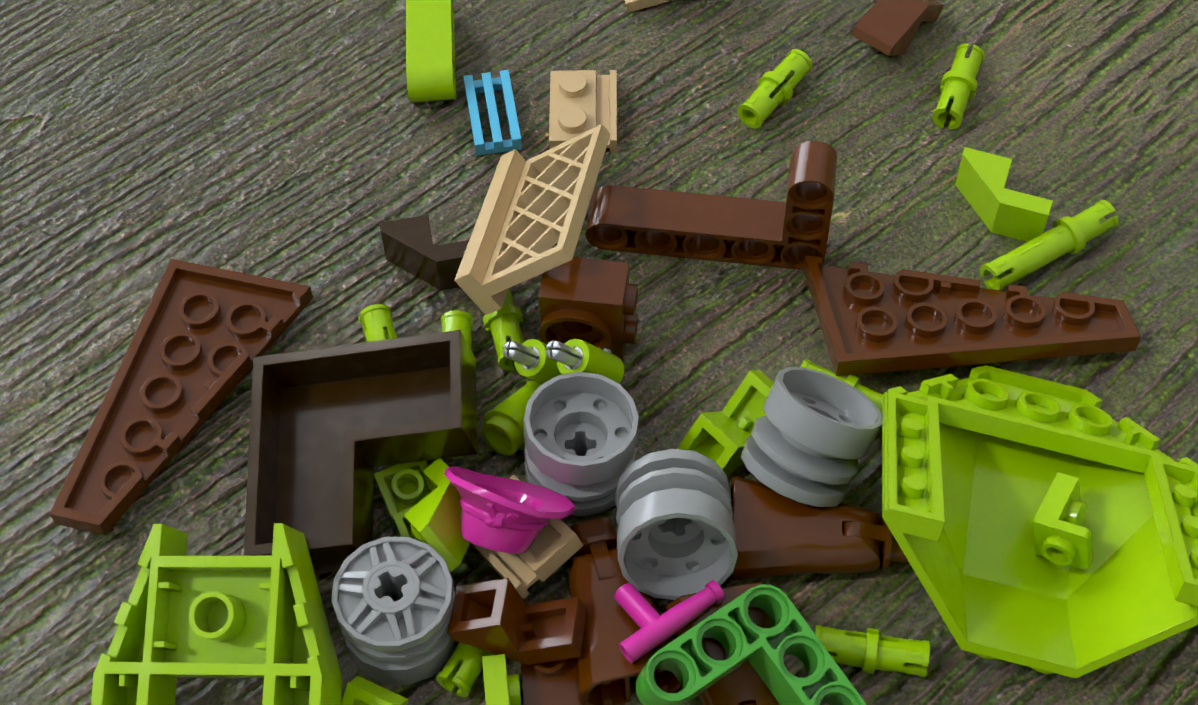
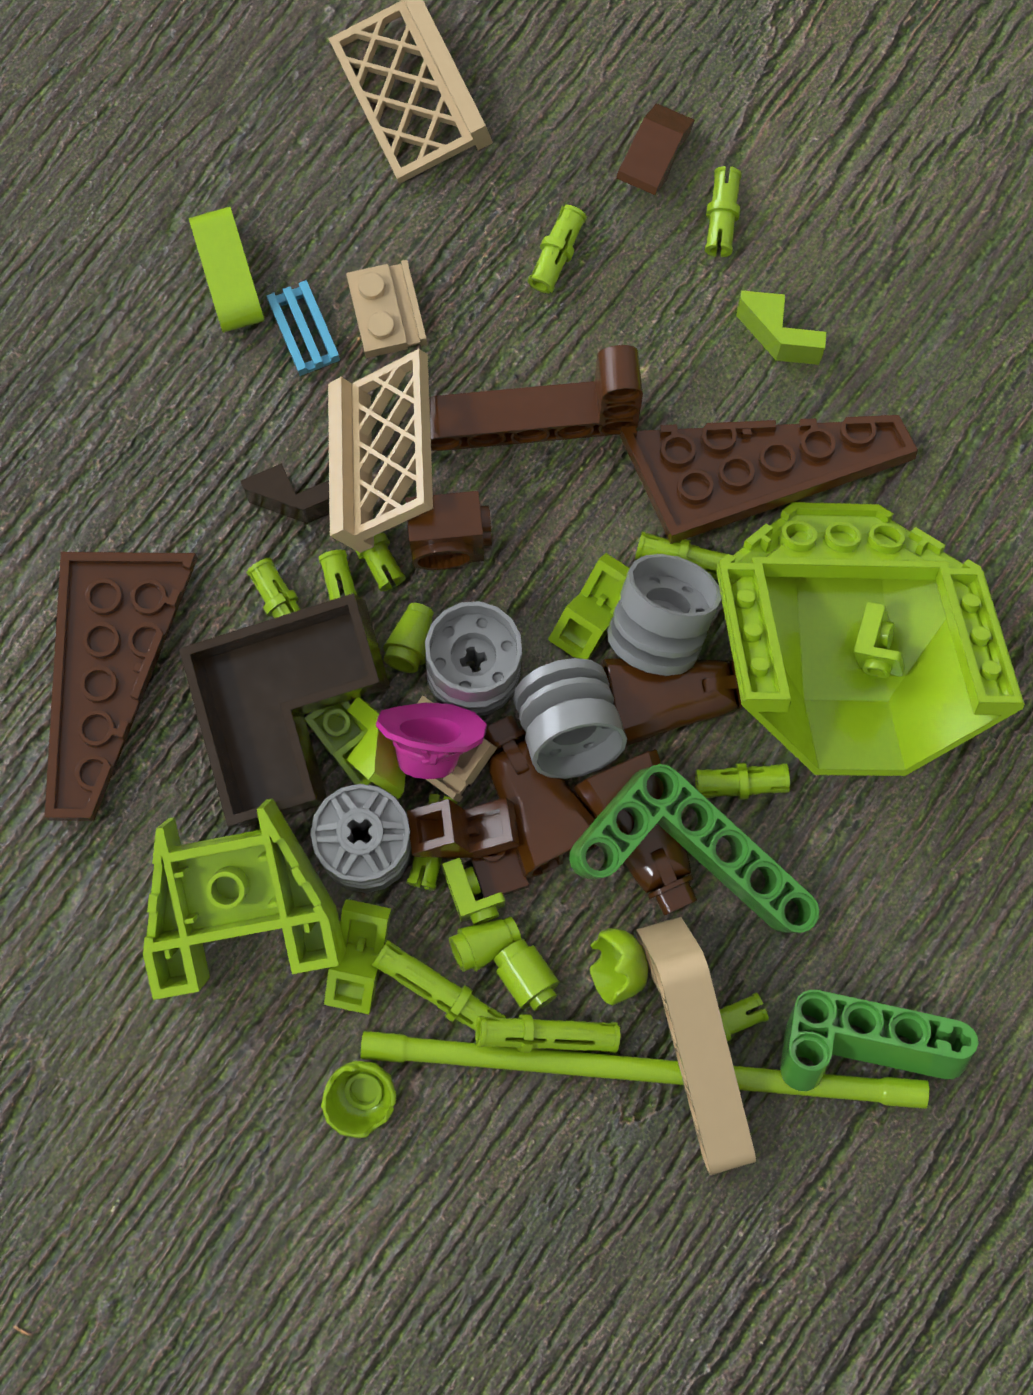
camera: 15 degrees left, 20 degrees up
lime piece [503,339,624,384] -> none
dark pink piece [614,580,726,663] -> none
lime pin [980,200,1119,291] -> none

